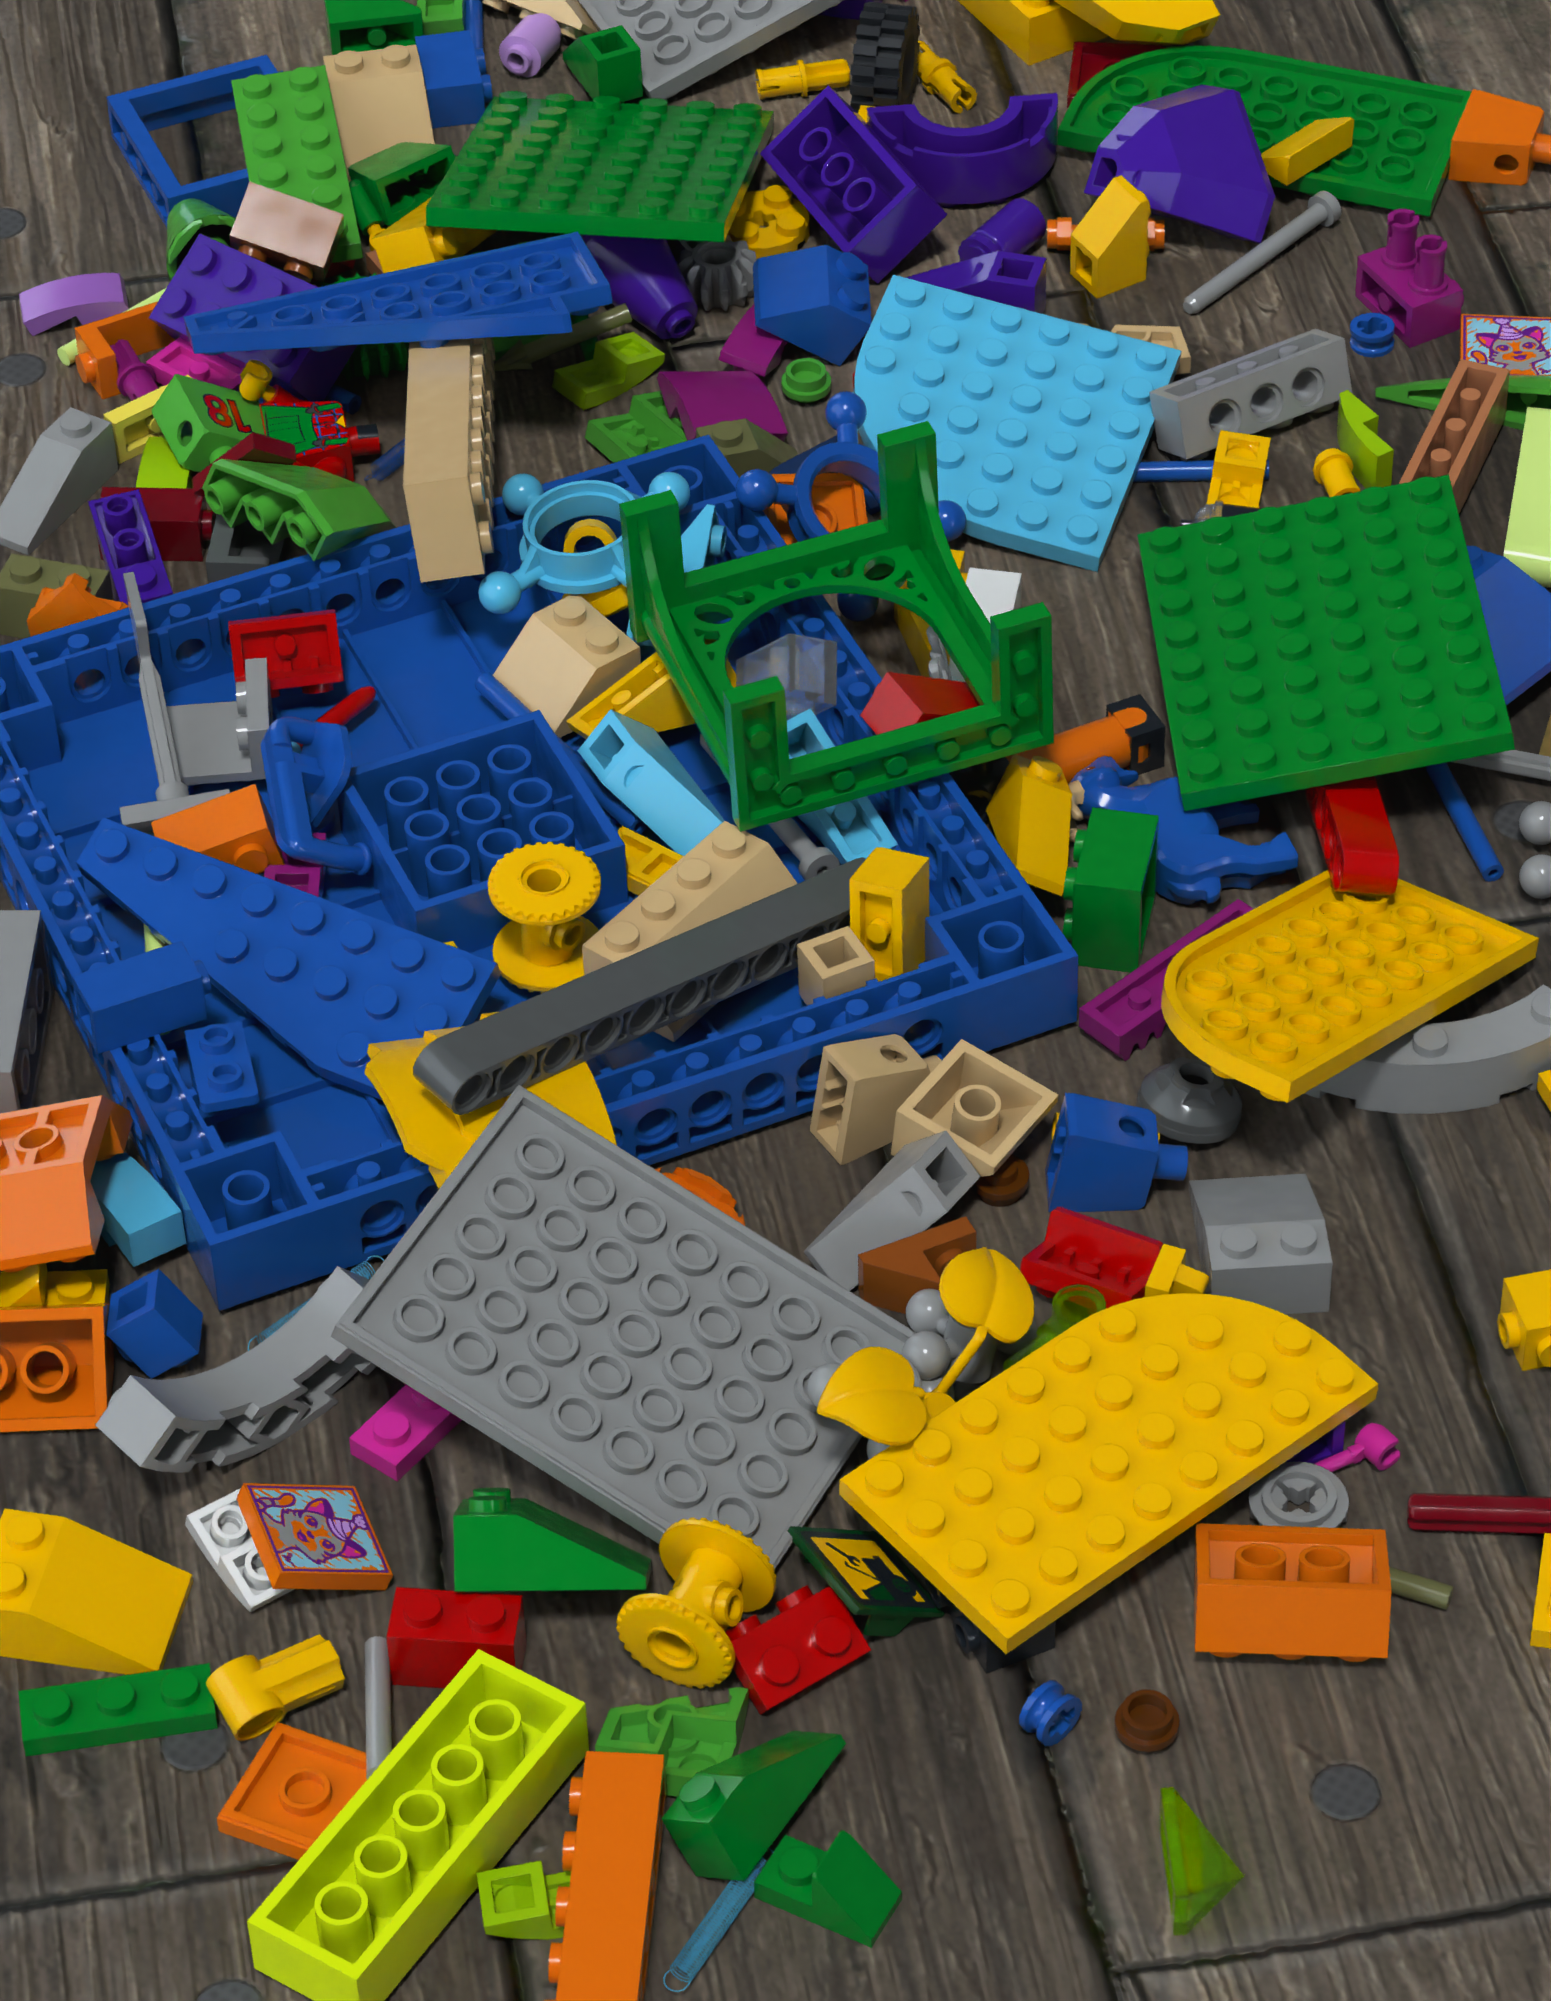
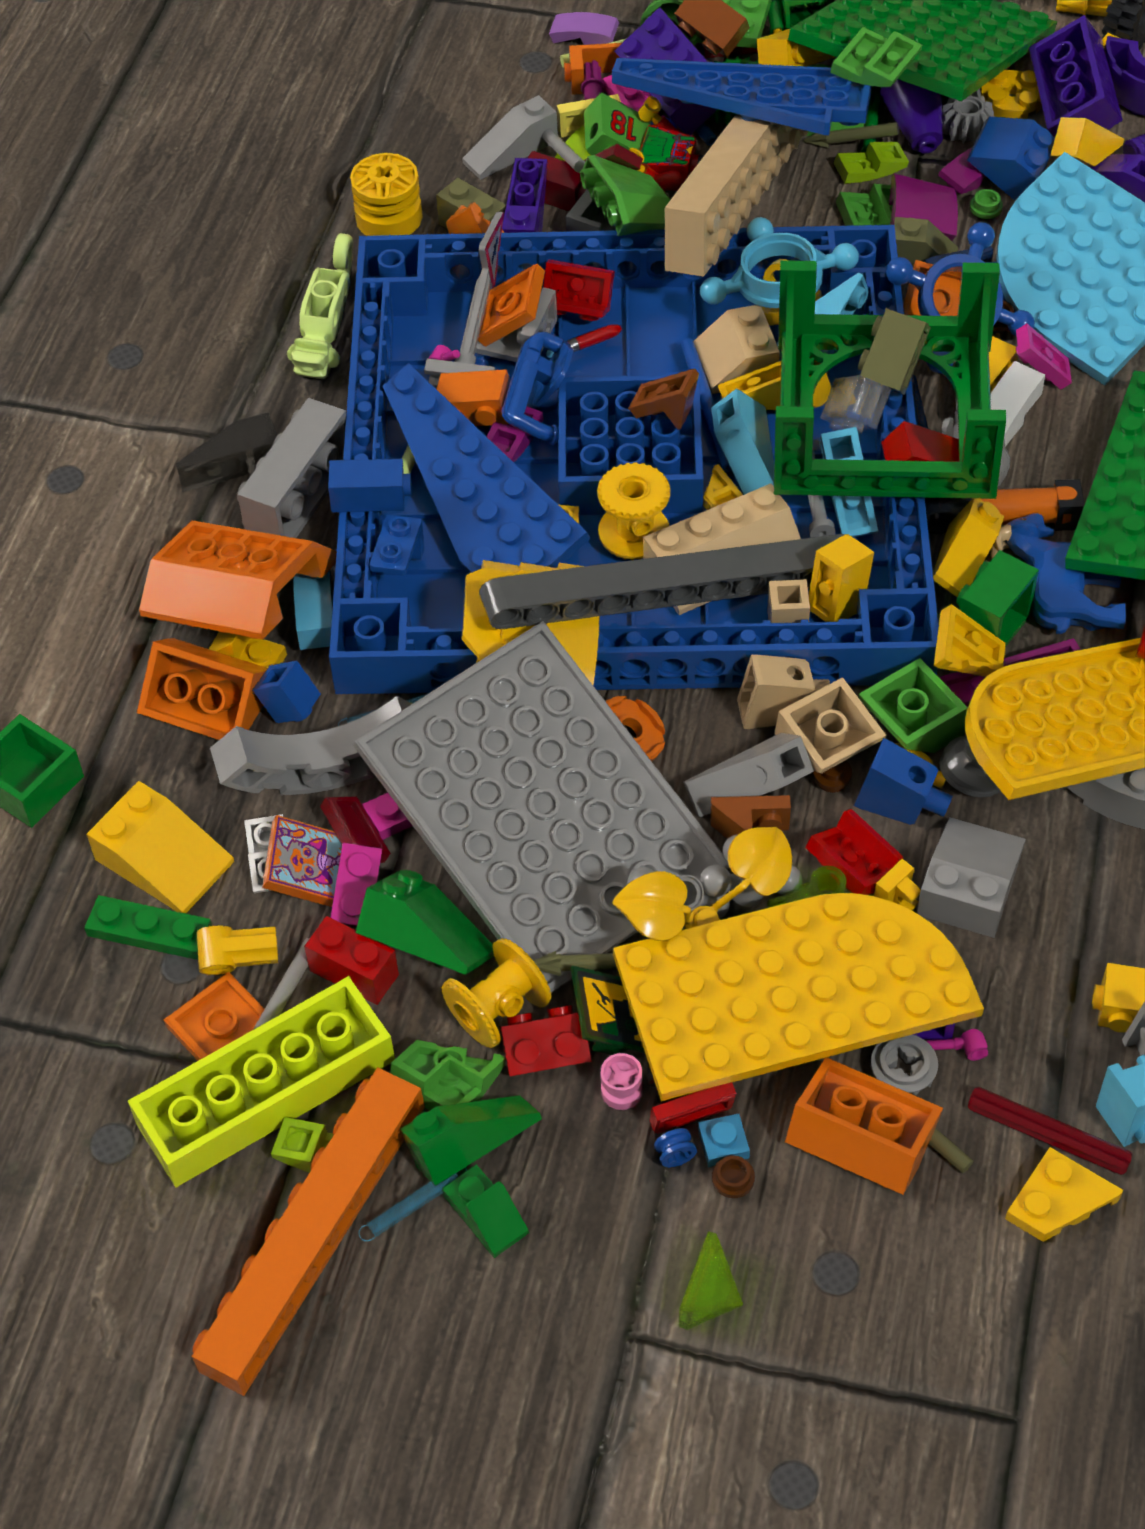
camera: 25 degrees right, 10 degrees up
none -> dark red tile [320,796,391,863]
none -> dark pink plate [330,843,382,927]
none -> dark pink hand [428,345,460,361]
none -> orange tile [478,264,545,347]
none -> olive piece [534,951,617,976]
none -> light grey bar [542,129,585,173]
none -> bright pink wheel [600,1053,643,1110]
none -> dark orange slope [628,368,699,430]
none -> red tile [649,1082,737,1134]
none -> dark azure plate [698,1114,750,1167]
none -> bright green slope [830,27,923,87]
none -> olive brick [858,308,931,395]
none -> bright green slope [859,658,968,753]
none -> yellow wing [934,604,1006,677]
none -> dark pink plate [1016,323,1072,390]
none -> yellow slope [1050,117,1124,167]

